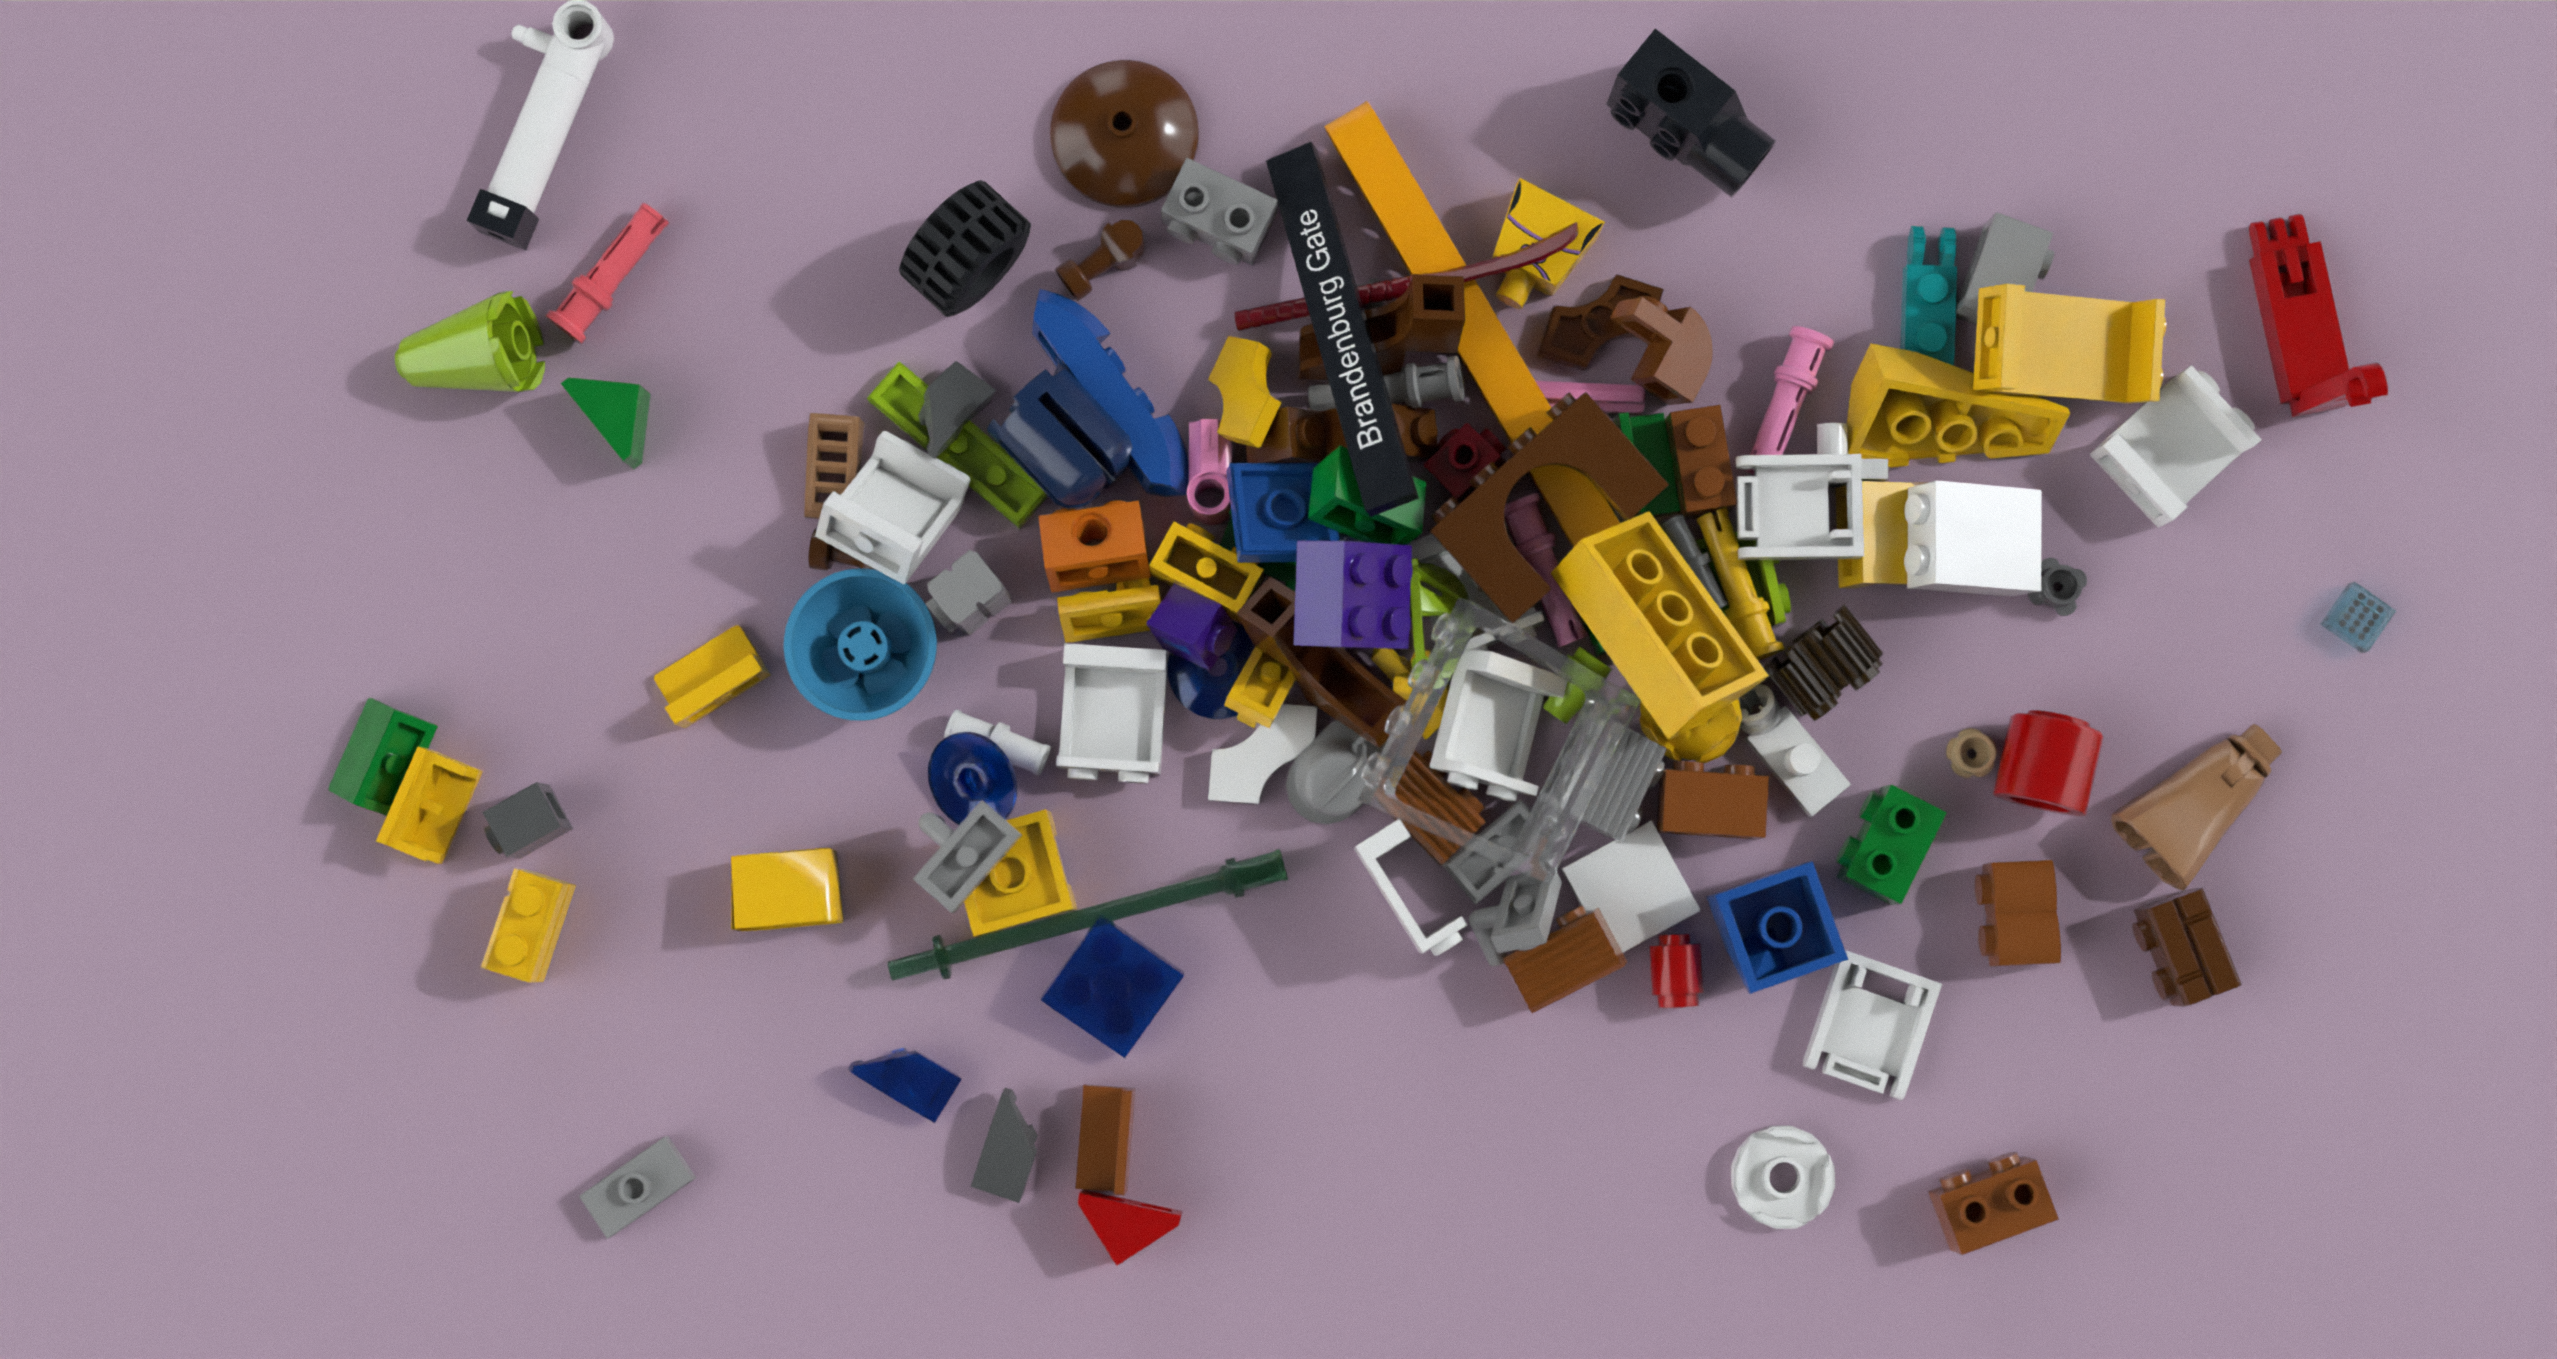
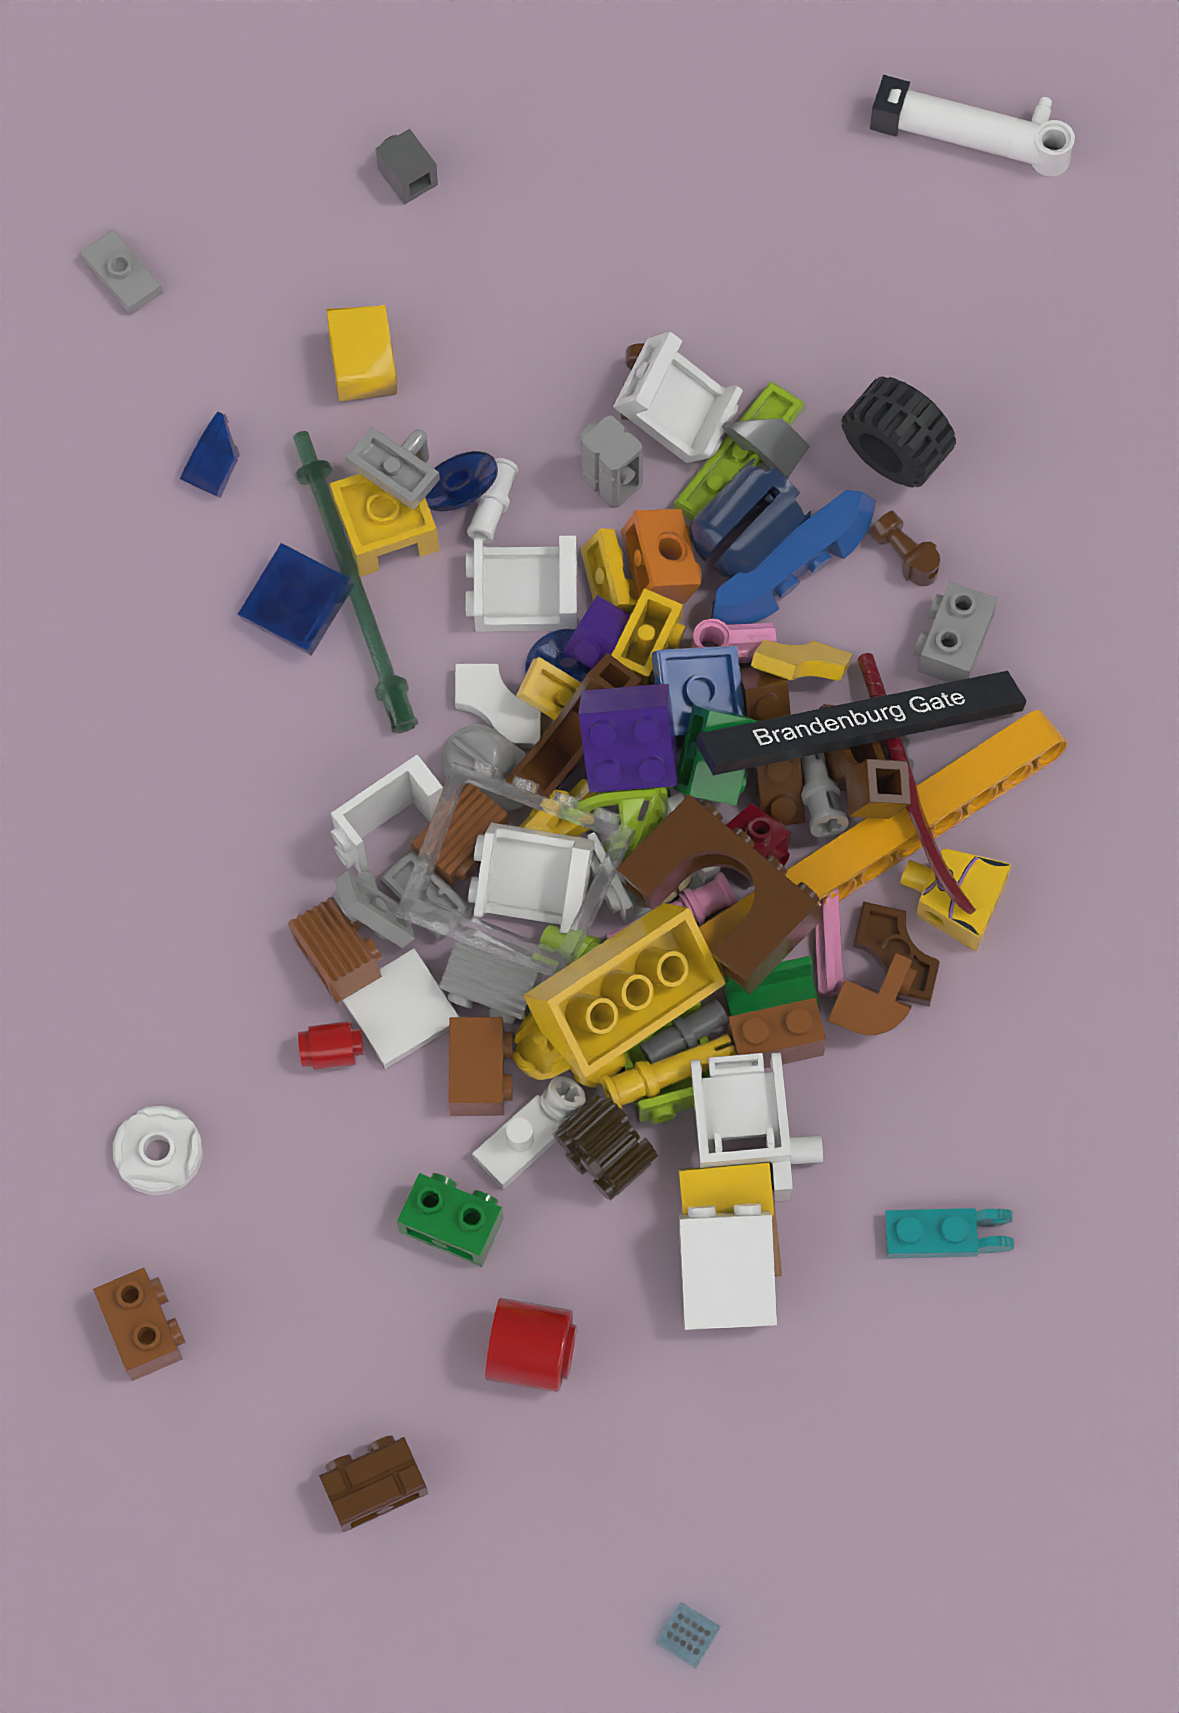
camera: 85 degrees right, 15 degrees down
green panel [328,698,438,816] -> none
yellow hinge [376,747,483,864] -> none
lime cone [395,291,545,392] -> none
yellow brick [481,868,576,983] -> none
coral pin [545,203,669,344] -> none
green slope [561,377,651,469] -> none
yellow panel [654,625,771,729] -> none
dark azure piece [784,568,937,721] -> none
medium nougat slope [804,413,865,519] -> none
dark grey slope [971,1087,1038,1203] -> none
reddish brown dish [1050,60,1199,208] -> none
dark orange panel [1075,1084,1136,1196] -> none
red slope [1077,1189,1183,1266] -> none
black brick [1606,28,1776,198] -> none
blue slope [1706,861,1848,994] -> none
bright pink pin [1744,326,1834,476] -> none
white container [1803,950,1942,1101] -> none
yellow wedge [1847,343,2070,468] -> none
tan plate [1946,728,1997,778] -> none
light grey brick [1956,212,2055,325] -> none
yellow panel [1973,284,2166,404] -> none
dark orange brick [1975,860,2061,967] -> none
flat silver plate [2028,558,2087,616] -> none
white panel [2089,365,2262,528] -> none
medium nougat piece [2111,724,2282,890] -> none
red hinge [2249,214,2388,417] -> none

